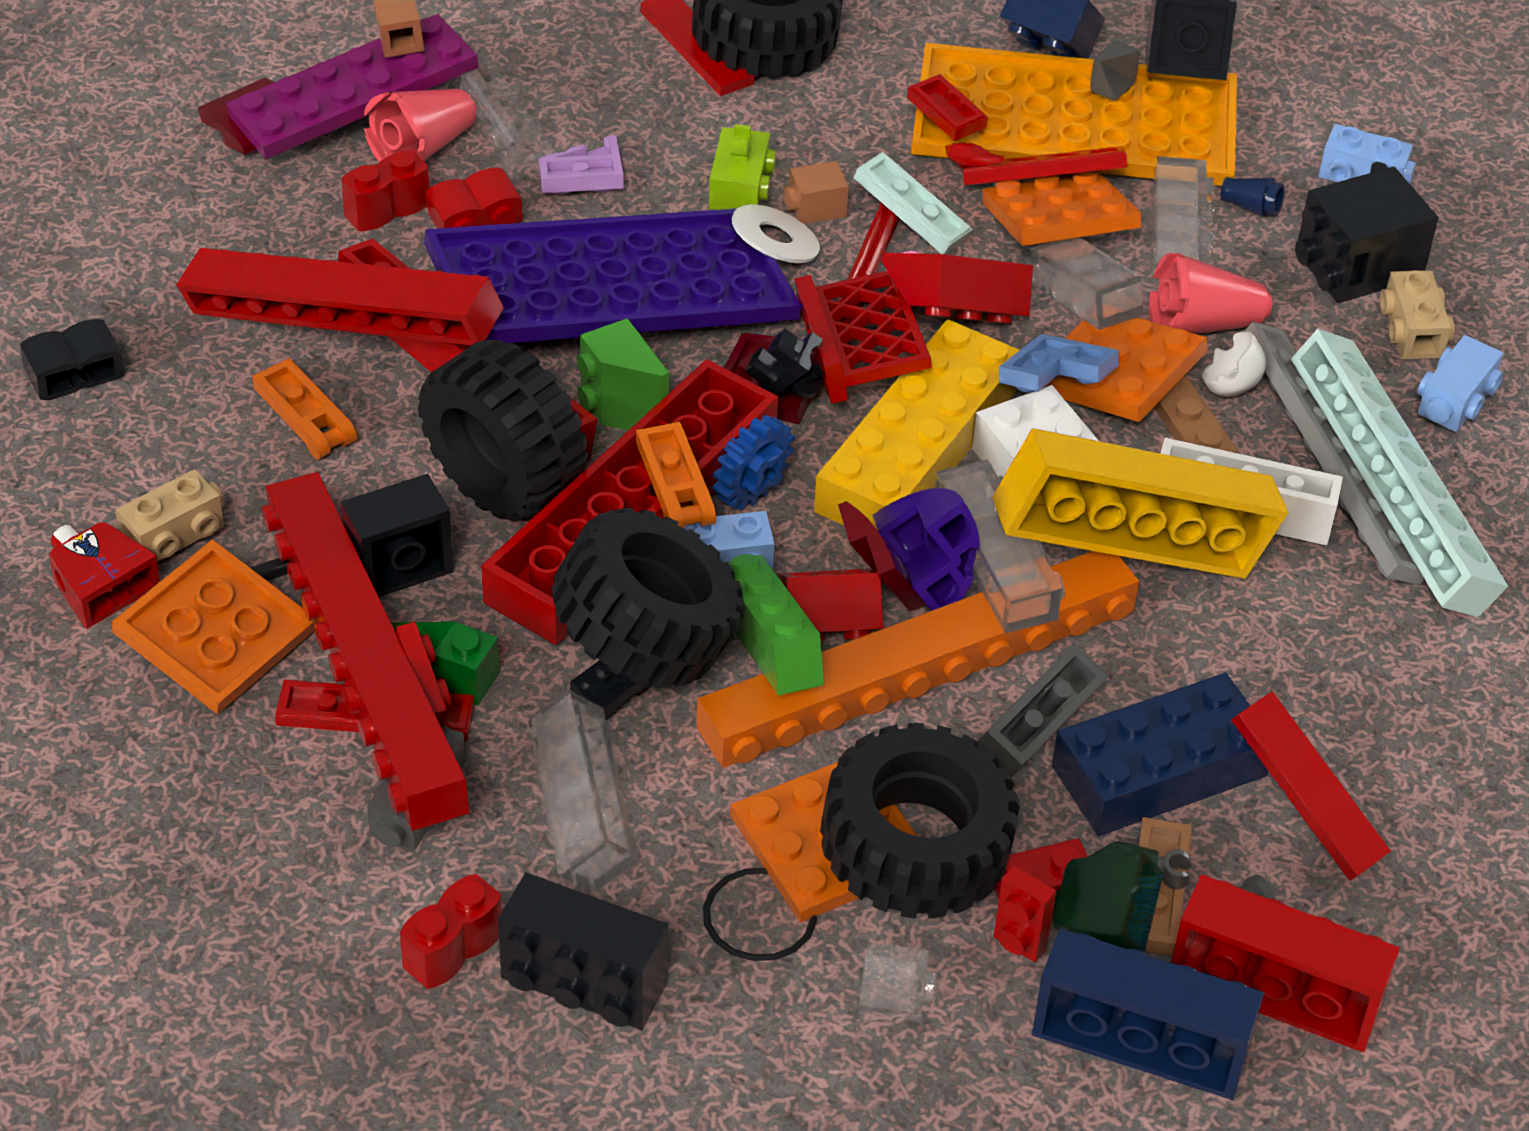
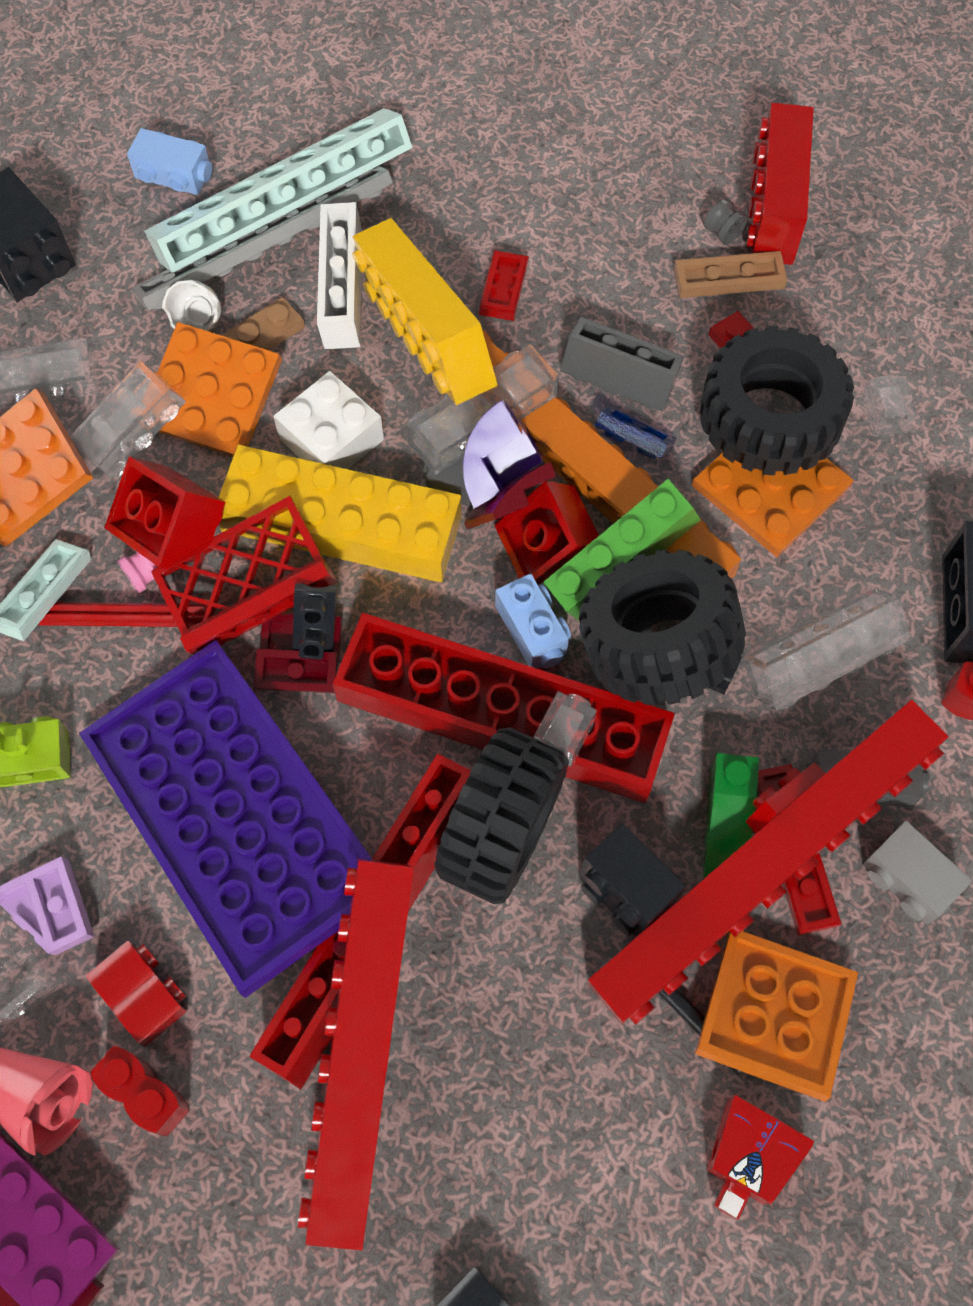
camera: 105 degrees left, 20 degrees up
tan brick [115,469,225,562] -> none
orange plate [252,358,357,460] -> none
bright green slope [577,318,669,430] -> none
orange plate [636,422,716,529] -> none
black piece [703,868,817,961] -> none
blue gear [712,415,795,510] -> none
white gear [732,204,820,263] -> none
nougat brick [783,161,849,224] -> none
red plate [993,865,1057,963] -> none
medium blue plate [999,334,1119,392] -> none
dark blue brick [1032,928,1264,1100] -> none
dark blue brick [1052,672,1268,837] -> none
clear green torso [1052,841,1190,953] -> none
coral cone [1149,253,1273,334] -> none
red tile [1231,691,1391,881] -> none
tan brick [1380,270,1455,359] -> none
none -> red plate [479,250,529,321]
none -> clear brick [534,691,597,767]
none -> clear blue plate [595,406,677,459]
none -> light grey brick [862,820,972,925]

